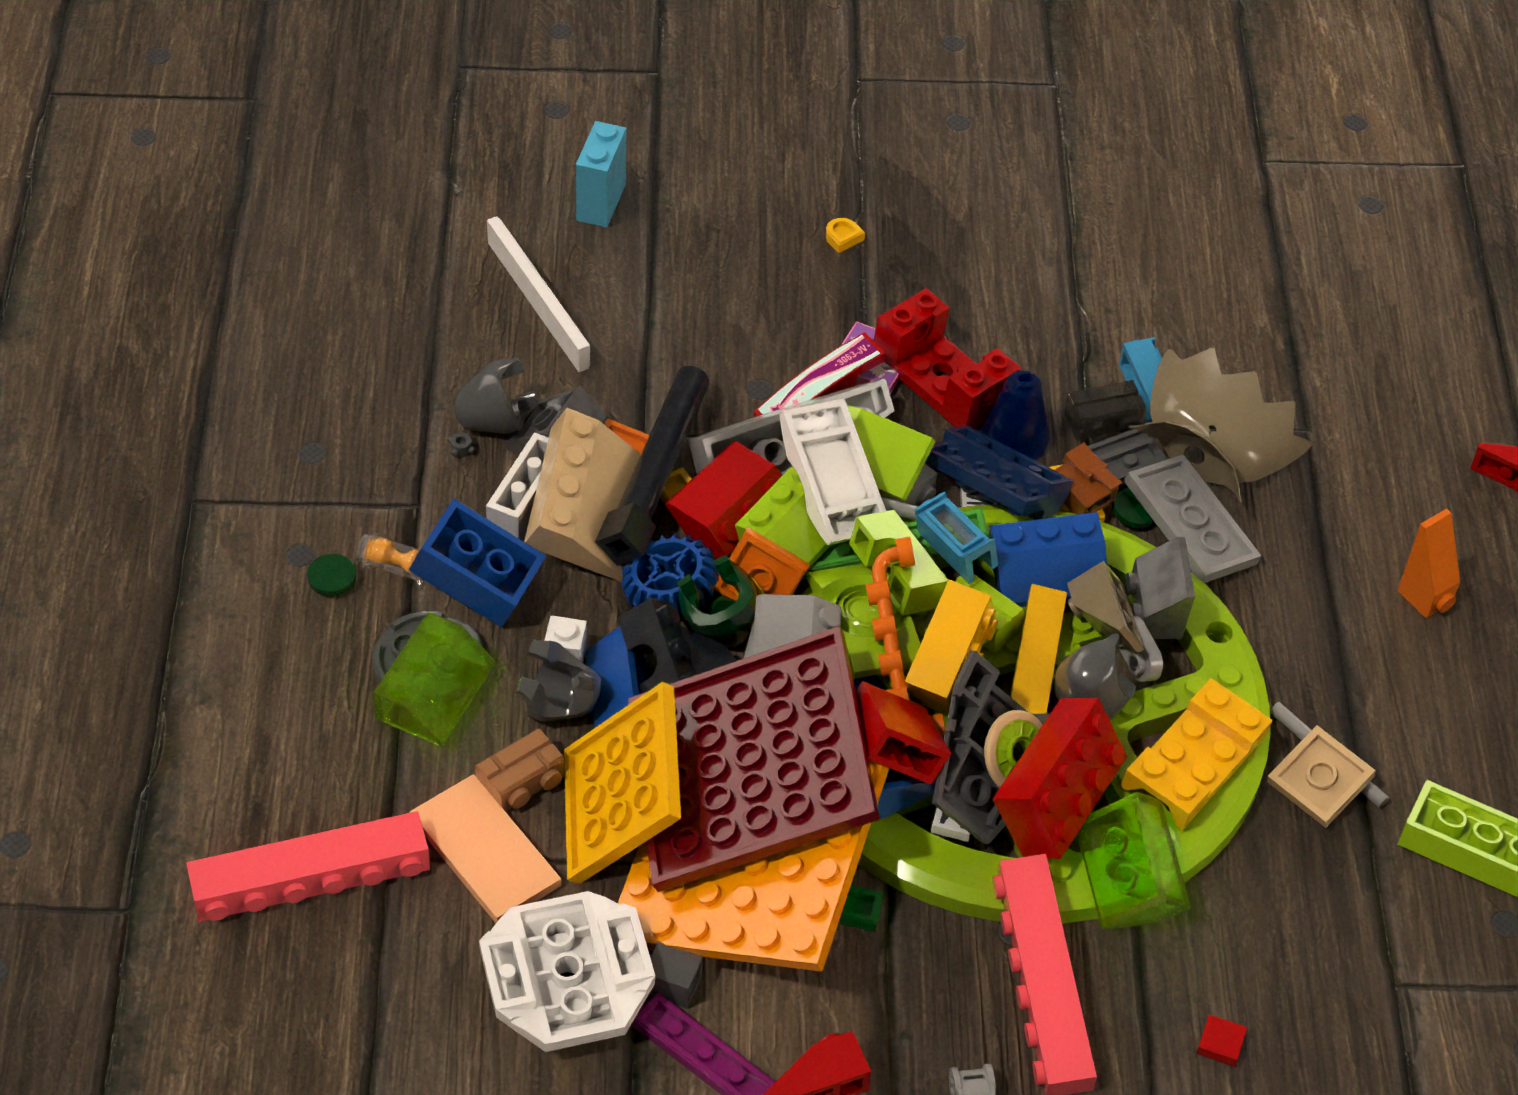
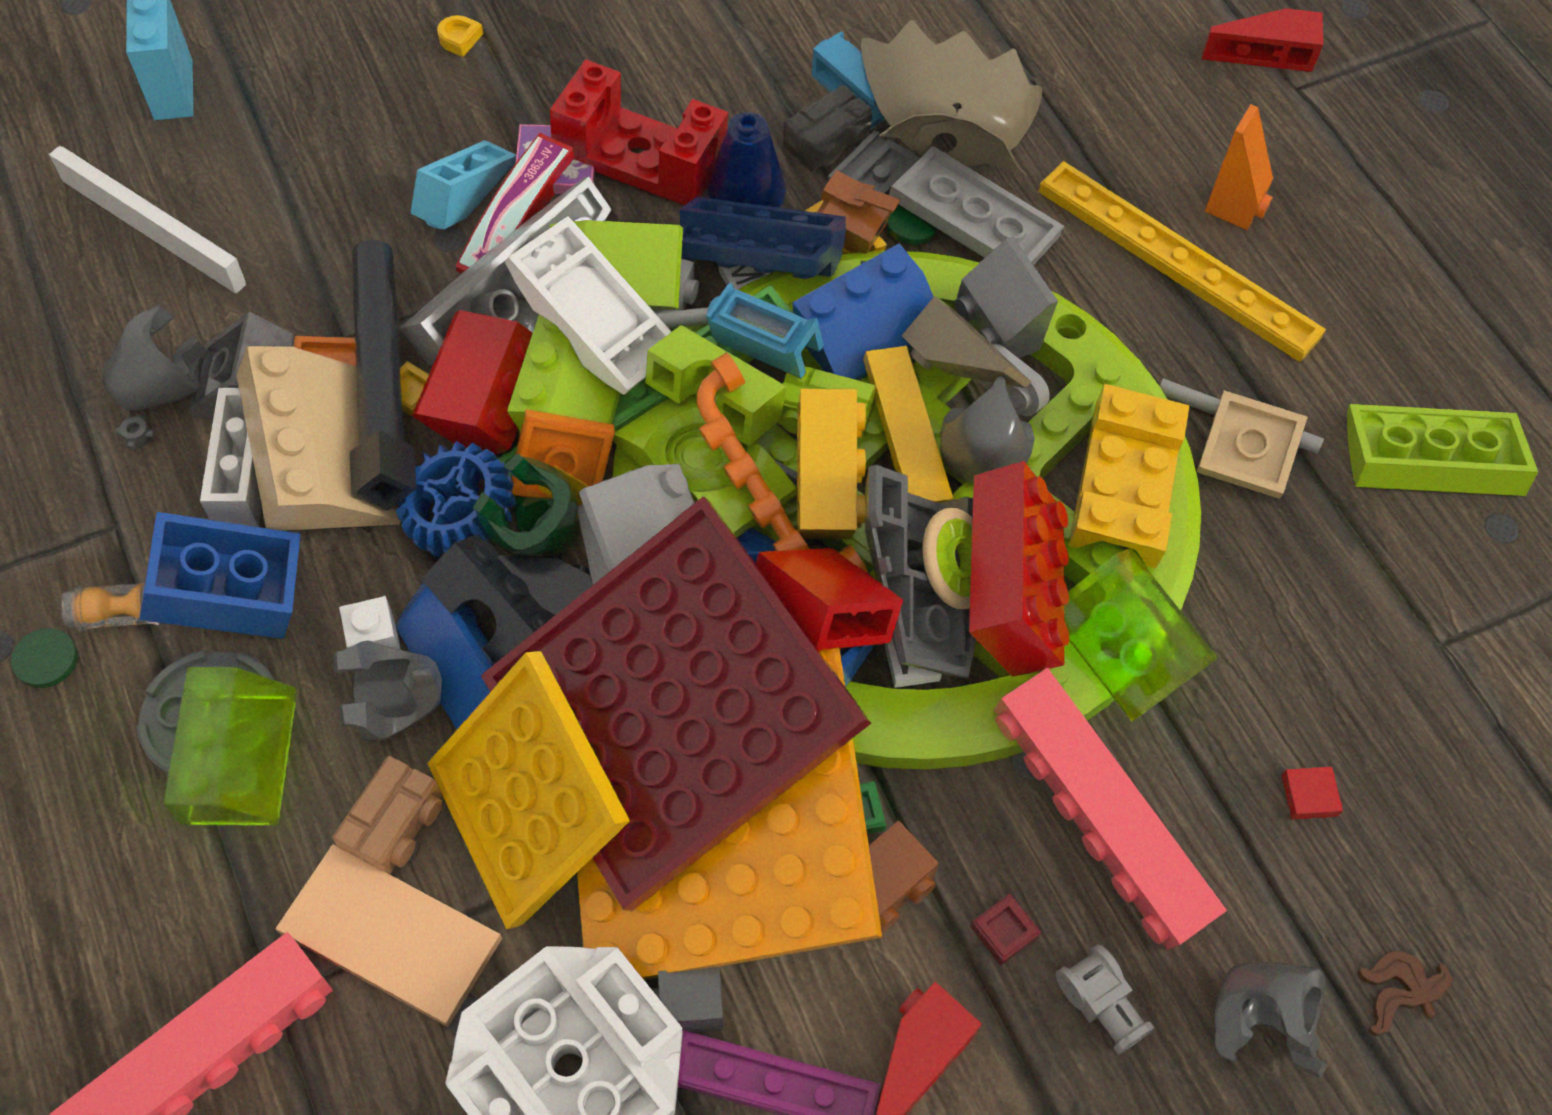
camera: 25 degrees left, 10 degrees up
none -> medium azure slope [410,140,516,230]
none -> dark orange brick [869,820,939,934]
none -> dark red tile [970,894,1041,965]
none -> yellow tile [1038,161,1326,362]

